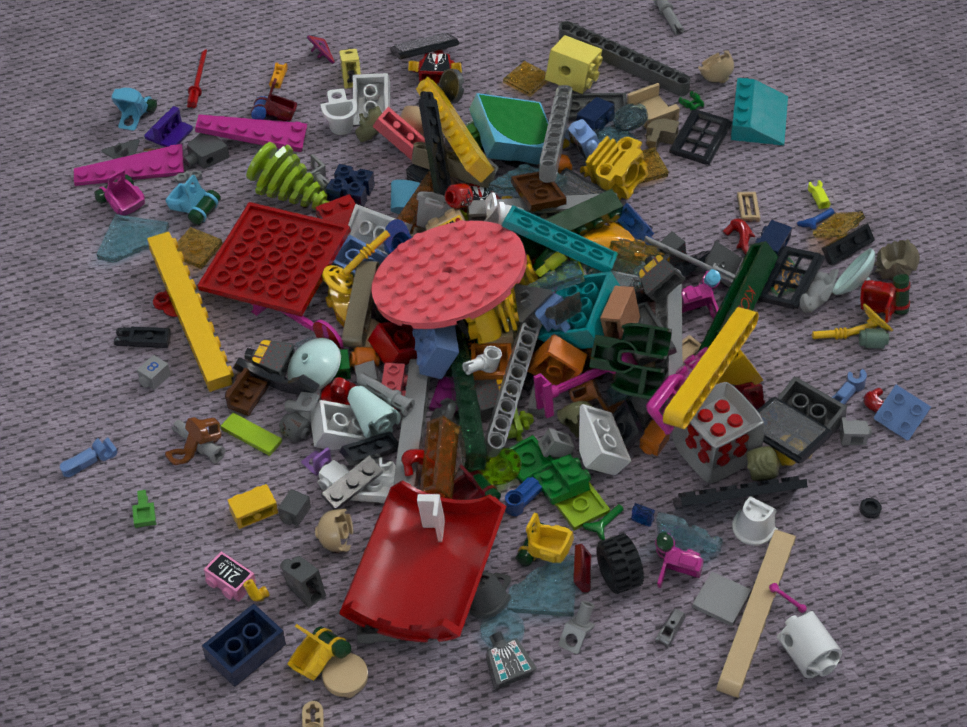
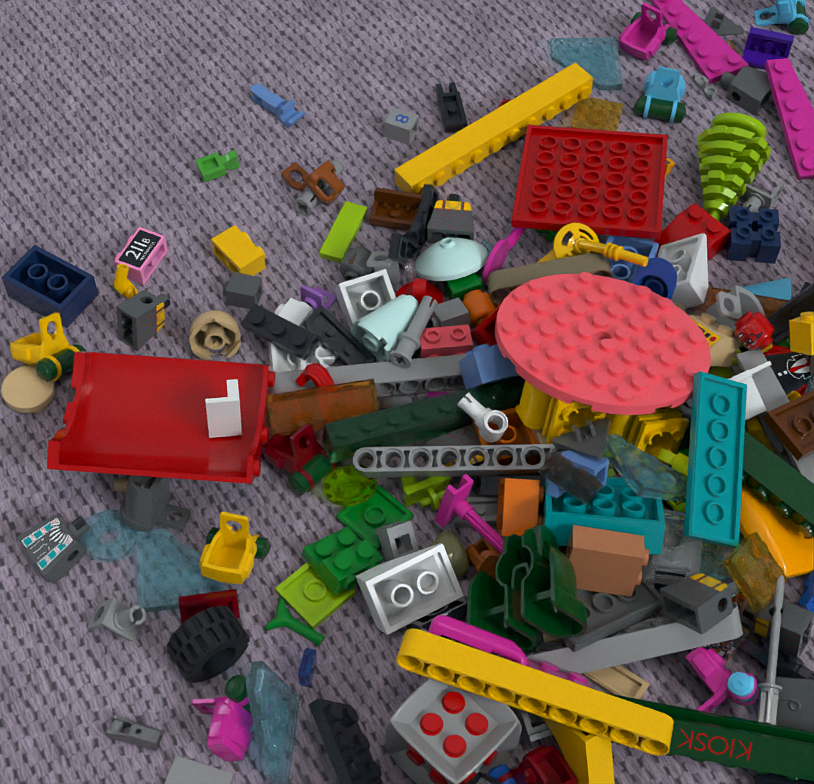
camera: 75 degrees right, 5 degrees up
blue piece [505,477,542,516] -> none

